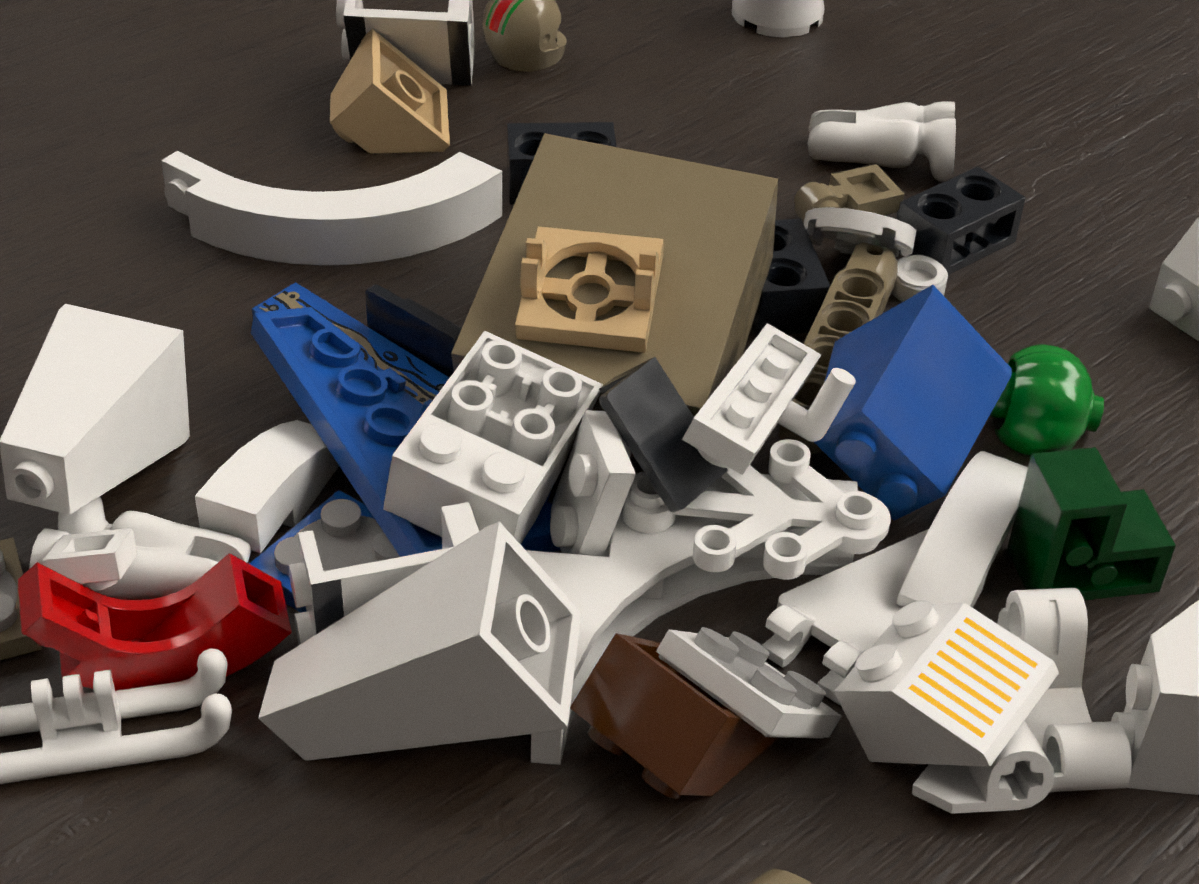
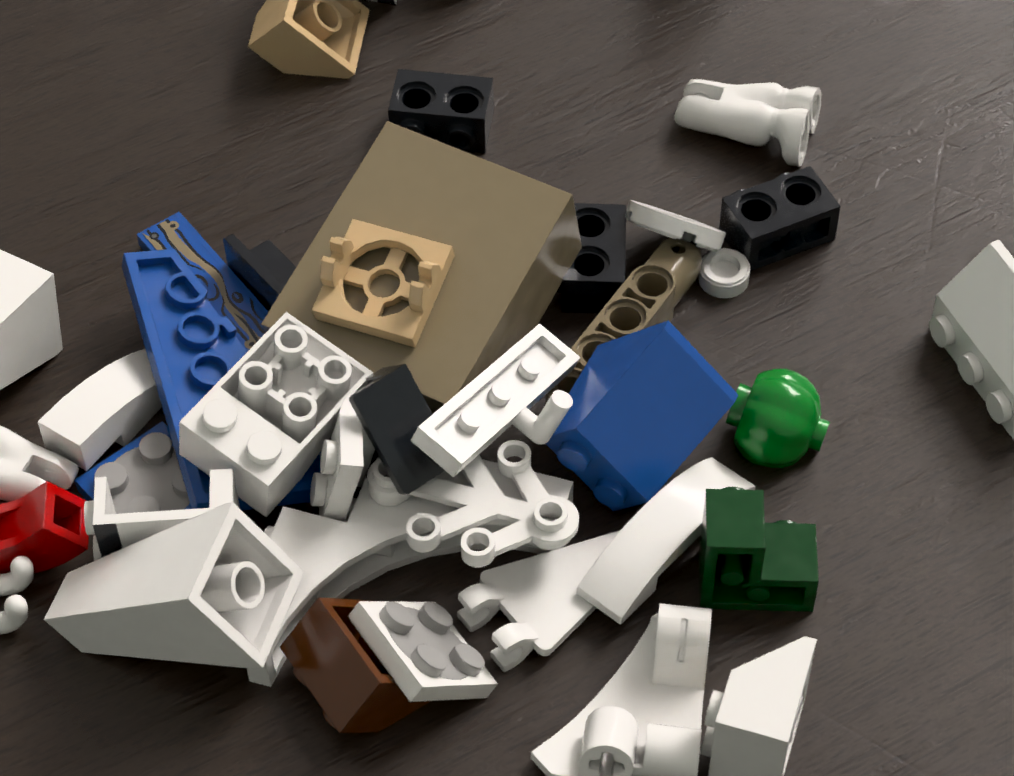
camera: 15 degrees right, 10 degrees up
white arch [161,151,502,265] -> none
dark tan plate [794,164,905,223] -> none
white slope [834,600,1059,767] -> none

